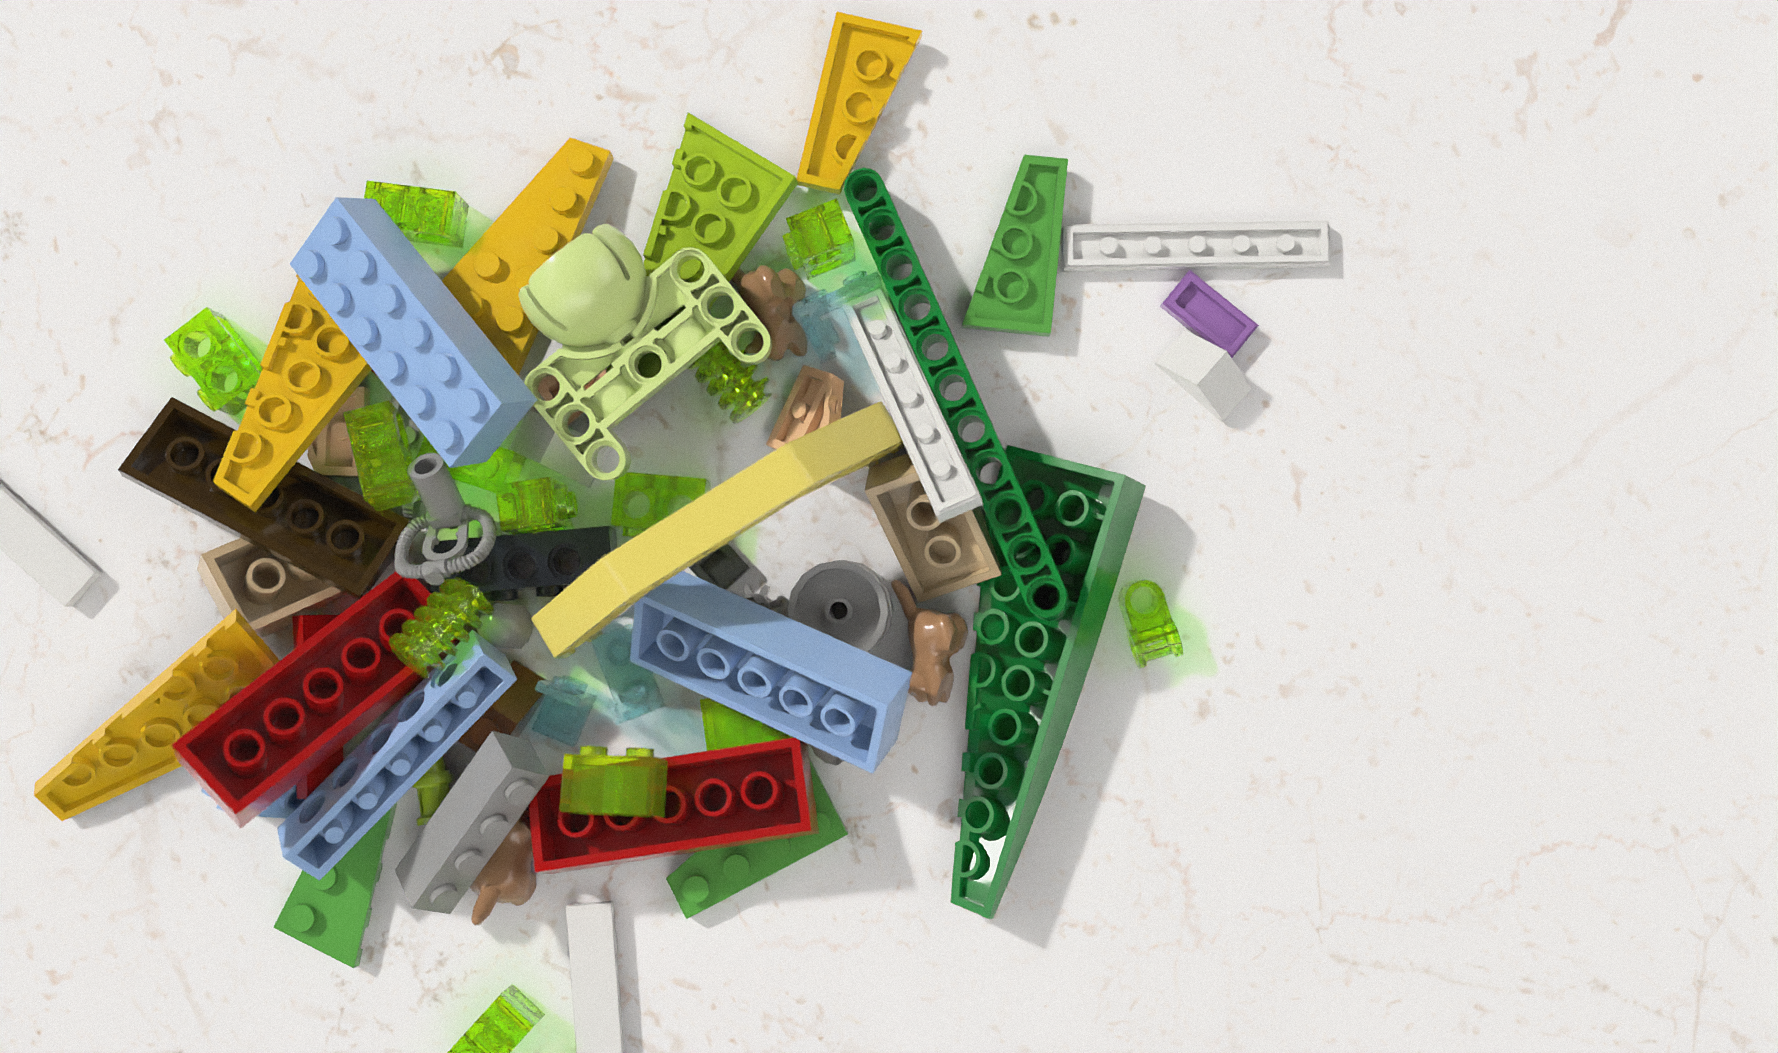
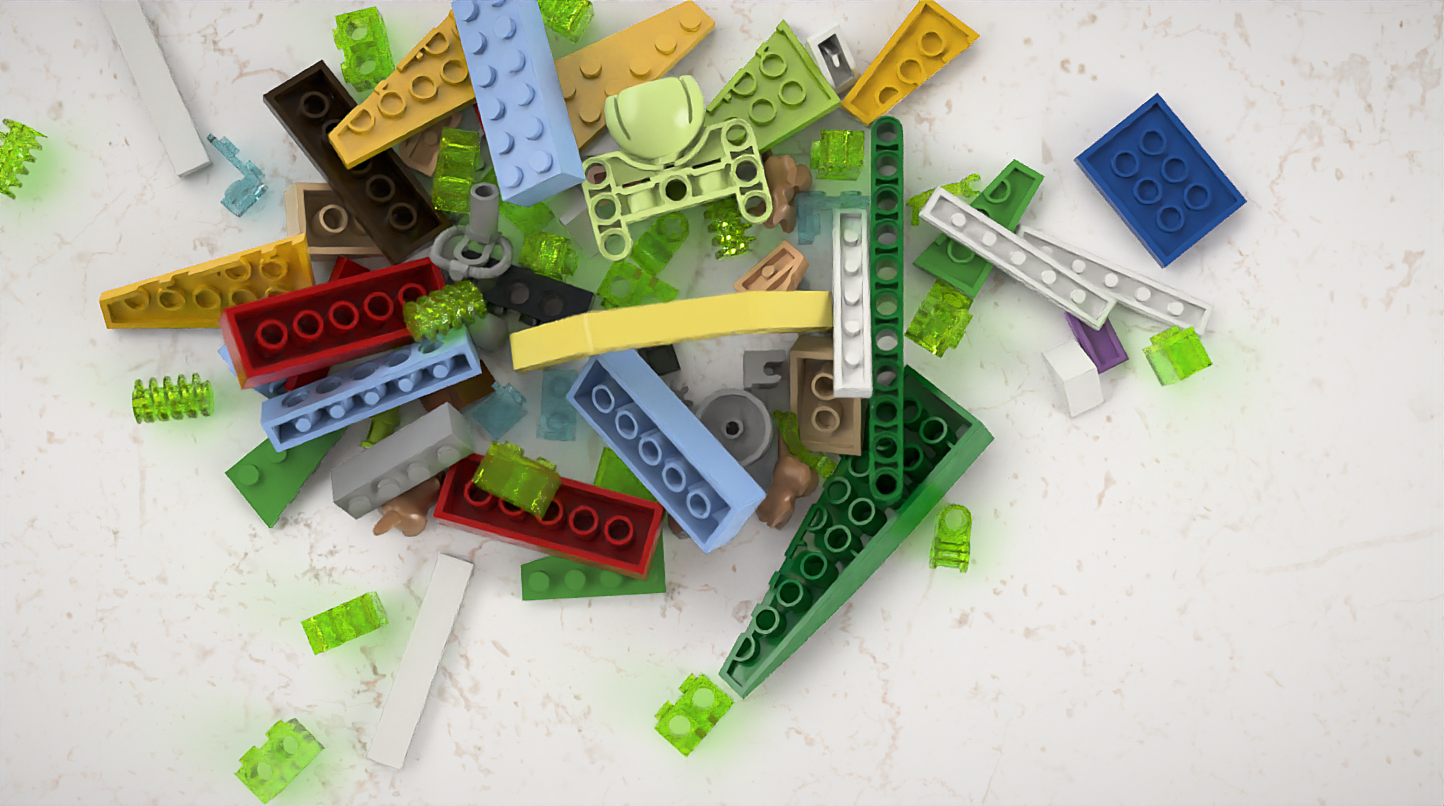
camera: 15 degrees right, 0 degrees up
none -> clear neon green piece [132,372,214,425]
none -> clear light blue bracket [206,133,269,218]
none -> clear neon green piece [629,211,690,278]
none -> clear neon green brick [654,671,735,758]
none -> light grey hinge [743,350,785,393]
none -> clear neon green piece [773,410,837,479]
none -> white slope [804,22,861,94]
none -> clear neon green brick [903,278,974,358]
none -> clear neon green piece [905,173,981,226]
none -> white tile [918,186,1118,331]
none -> blue plate [1073,93,1247,269]
none -> clear neon green brick [1142,324,1213,387]

